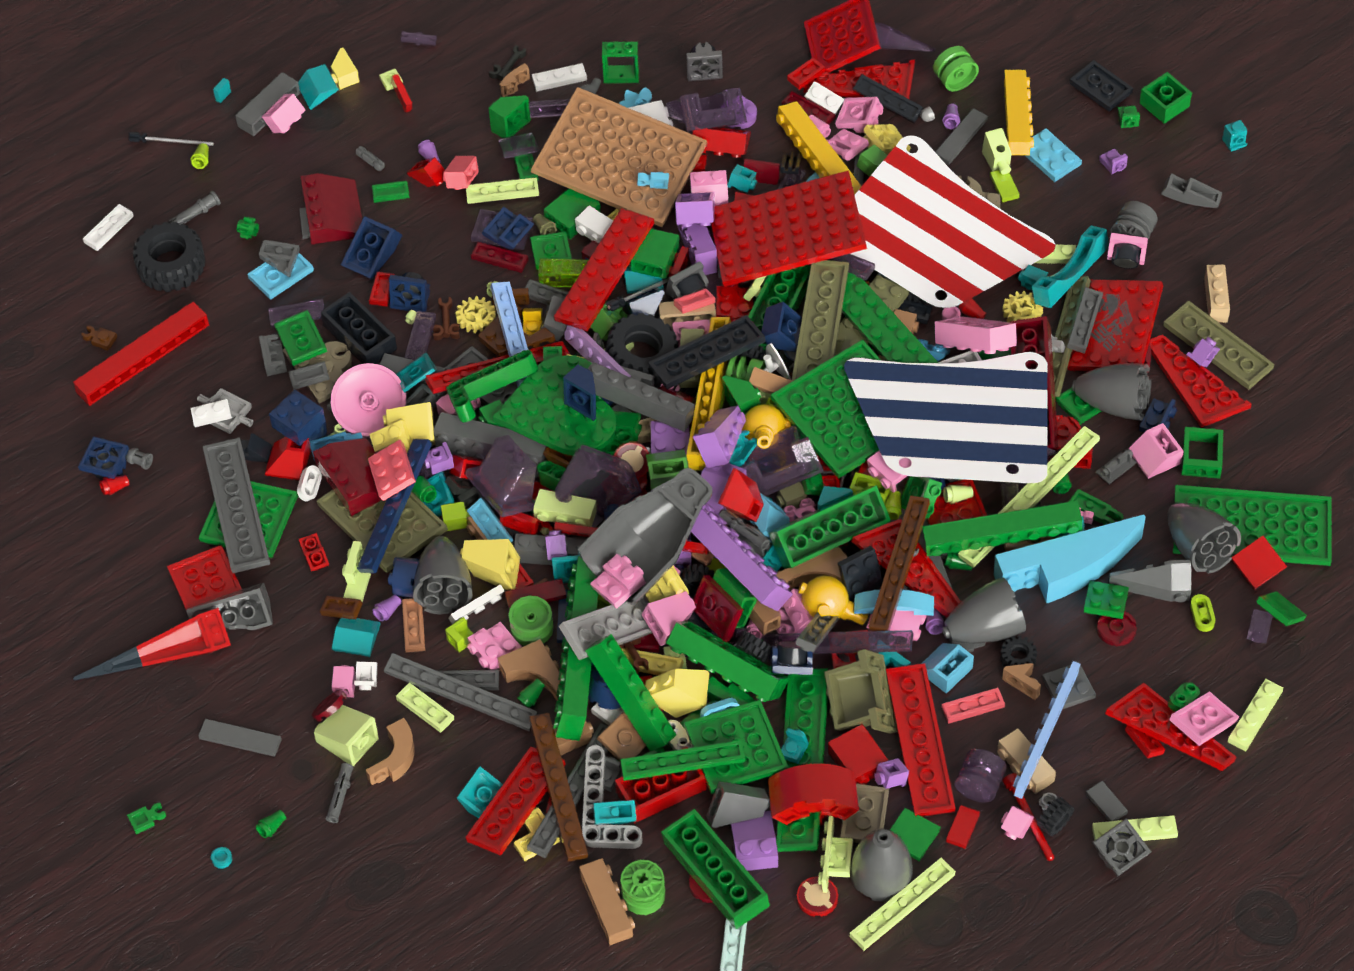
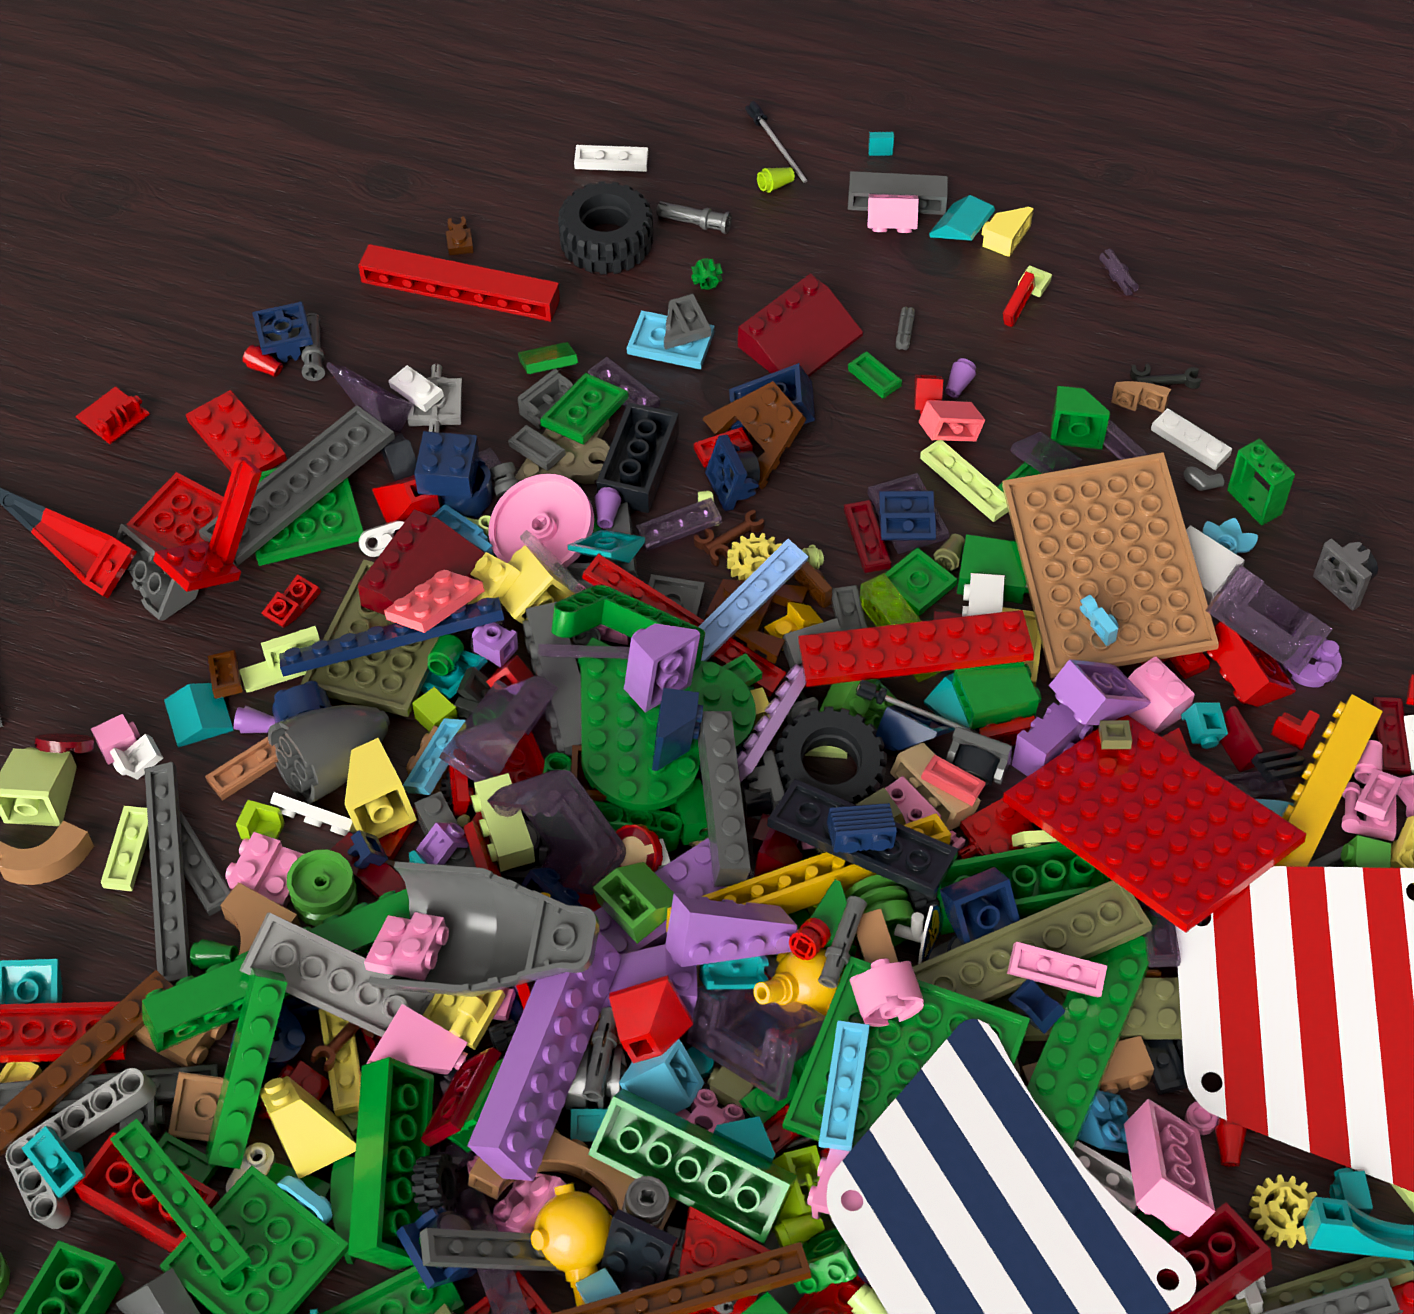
camera: 55 degrees right, 0 degrees up
none -> red hinge [76,386,150,444]
none -> red bracket [153,457,262,592]
none -> red plate [186,390,287,473]
none -> clear purple wedge [326,362,412,433]
none -> dark blue tile [347,830,388,869]
none -> dark grey wheel [489,462,519,496]
none -> green tile [518,342,578,374]
none -> clear tile [520,530,587,594]
none -> clear purple tile [538,644,630,659]
none -> medium lavender cone [595,487,621,529]
none -> flat silver wheel [622,1176,669,1228]
none -> medium lavender slope [624,623,700,713]
none -> reddish brown wing [703,381,806,489]
none -> red wheel [789,918,831,960]
none -> dark grey pin [818,896,867,989]
none -> medium azure plate [819,1021,870,1151]
none -> dark blue brick [827,803,897,853]
none -> bright pink brick [850,959,924,1027]
none -> bright pink plate [1007,942,1107,998]
none -> dark blue panel [1008,979,1066,1034]
none -> olive plate [1099,720,1132,749]
none -> red panel [1271,710,1320,750]
none -> bright pink plate [1355,769,1403,820]

